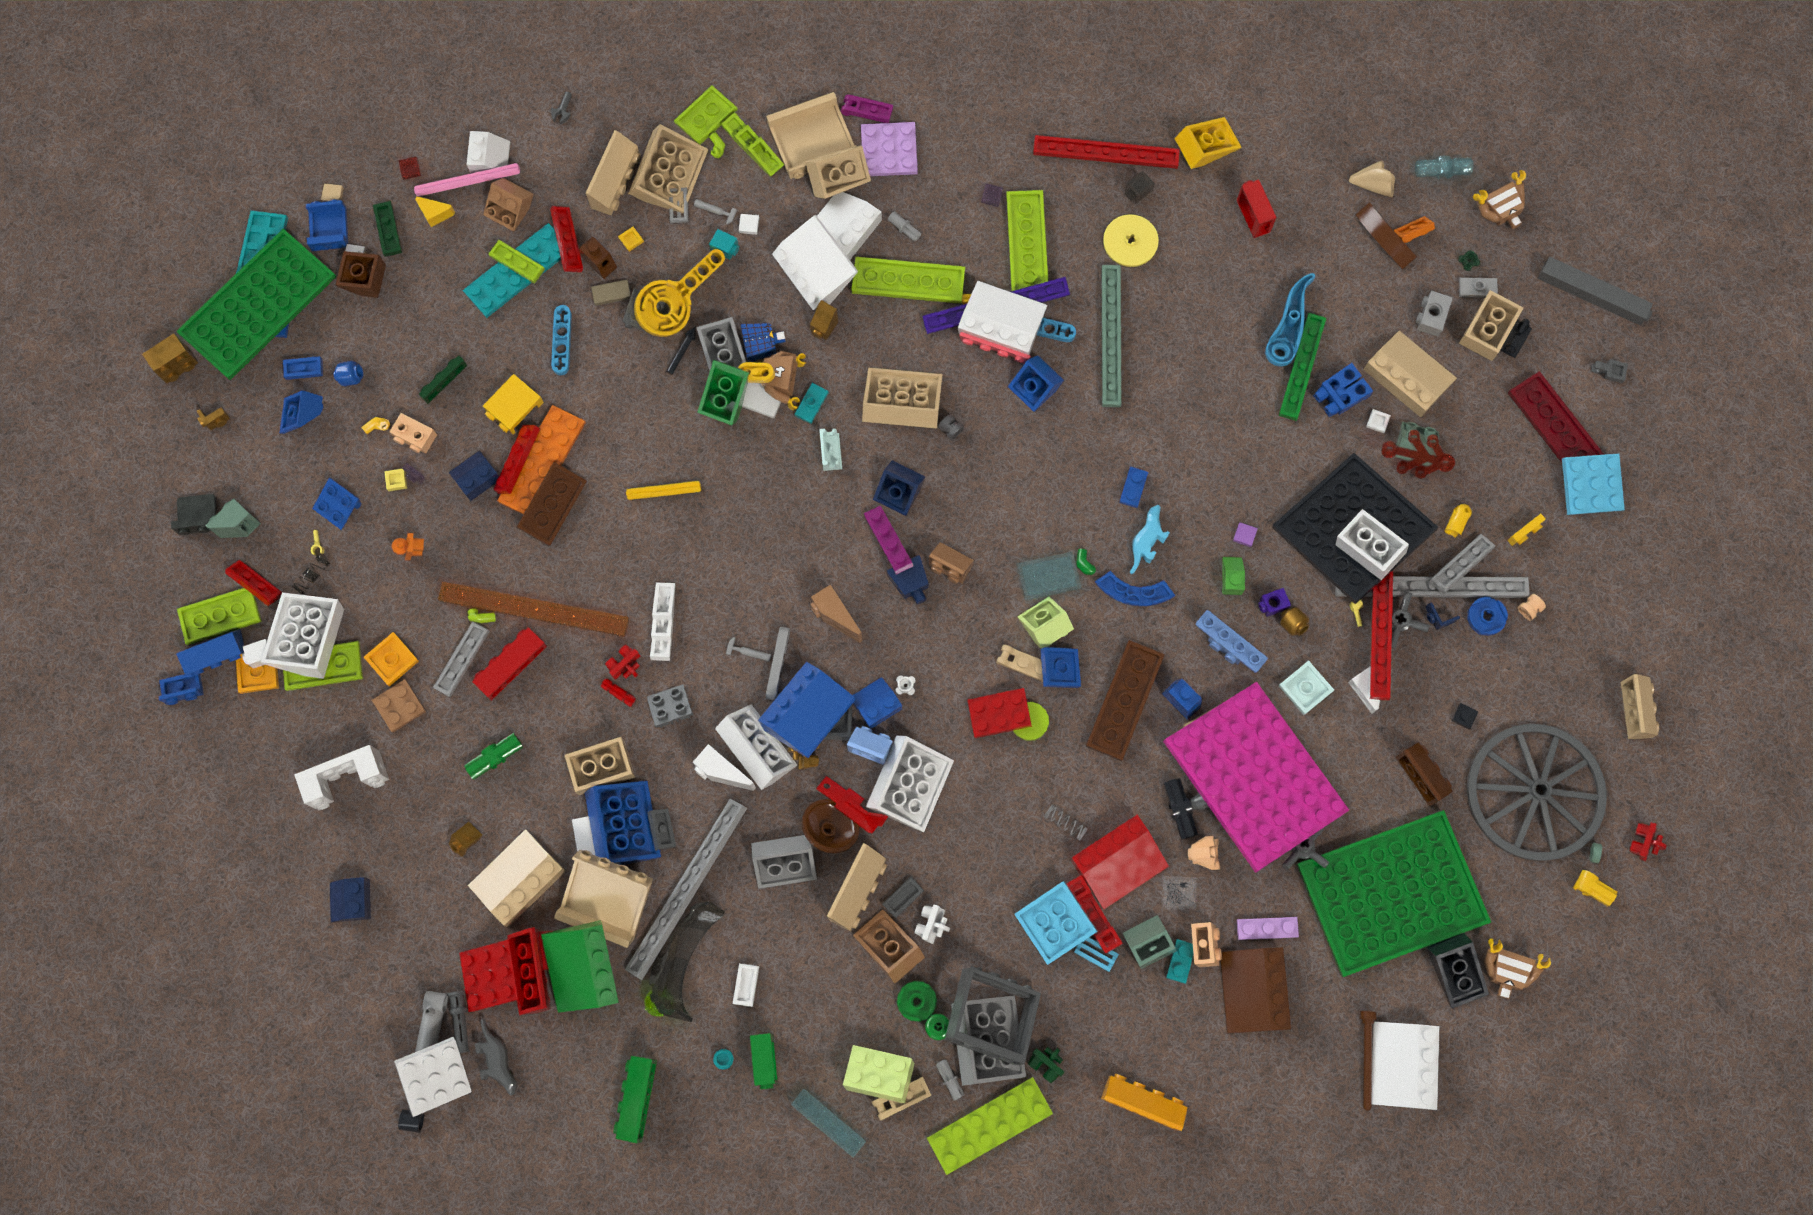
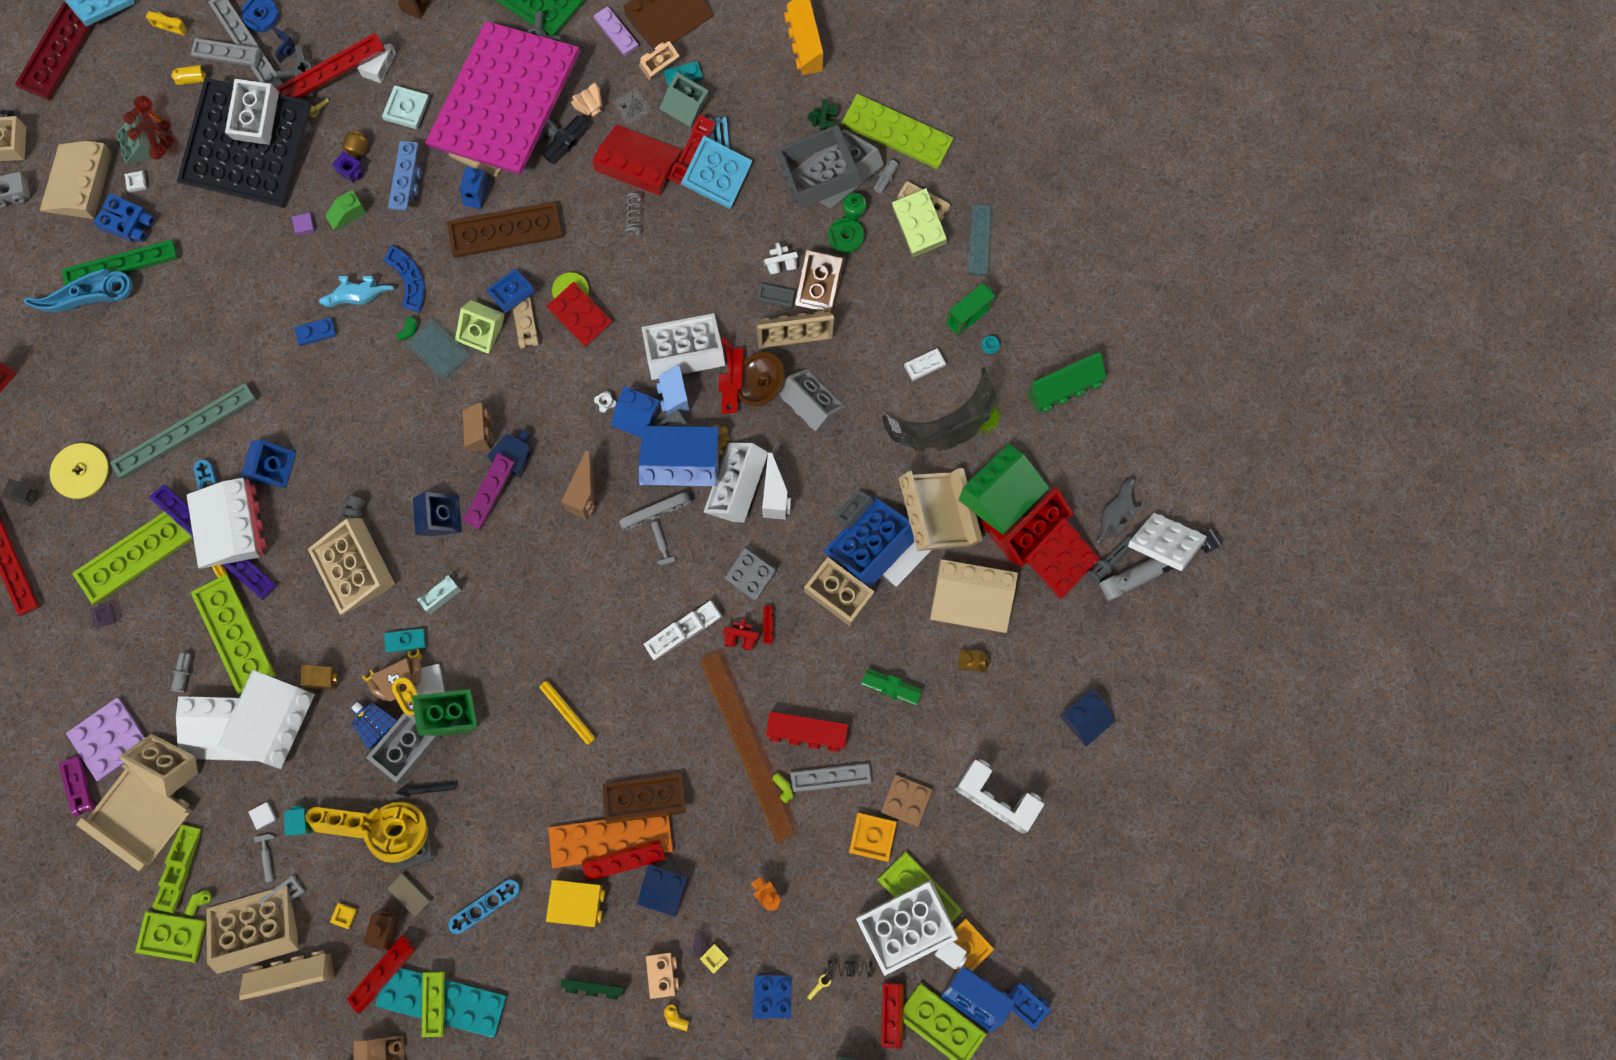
camera: 130 degrees left, 0 degrees up
light grey plate [625,799,747,980] -> none

